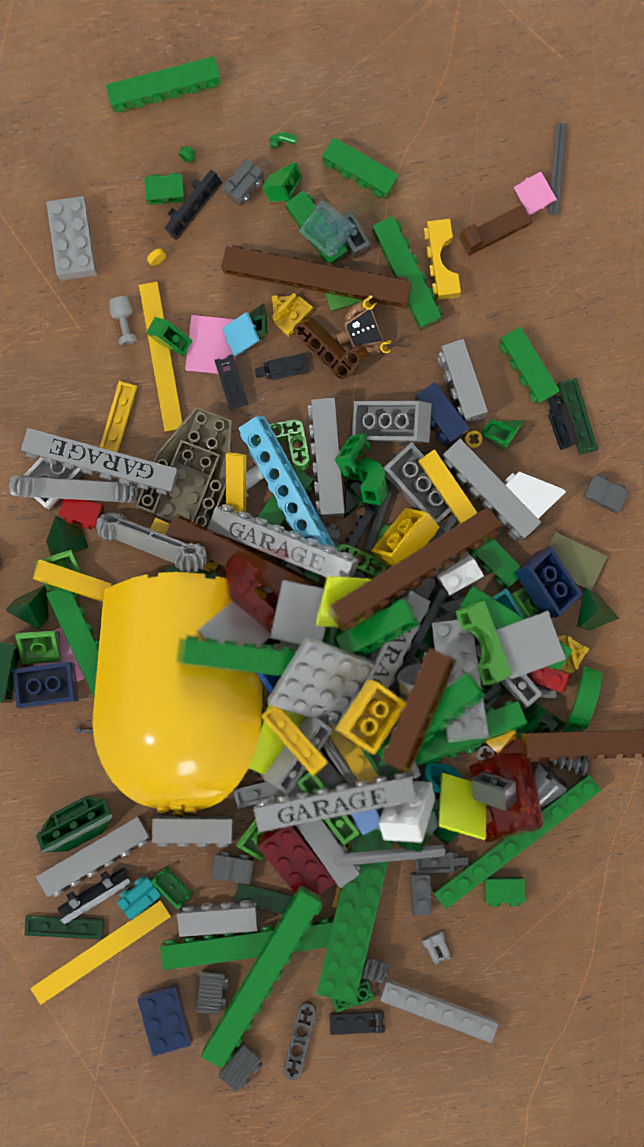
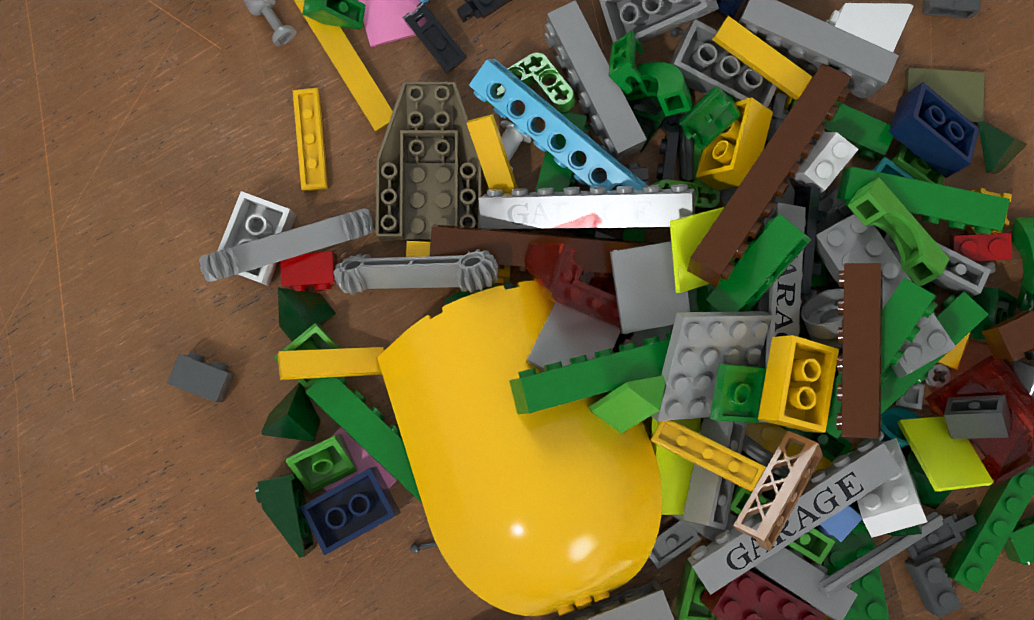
camera: 30 degrees left, 0 degrees up
light grey brick [21,428,179,495] -> none
light grey piece [496,611,566,680] -> none
none -> bright green slope [589,375,665,433]
none -> green hinge [679,85,741,150]
none -> green plate [710,363,767,423]
none -> medium nougat fence [733,431,823,551]
none -> light grey tile [893,384,925,410]

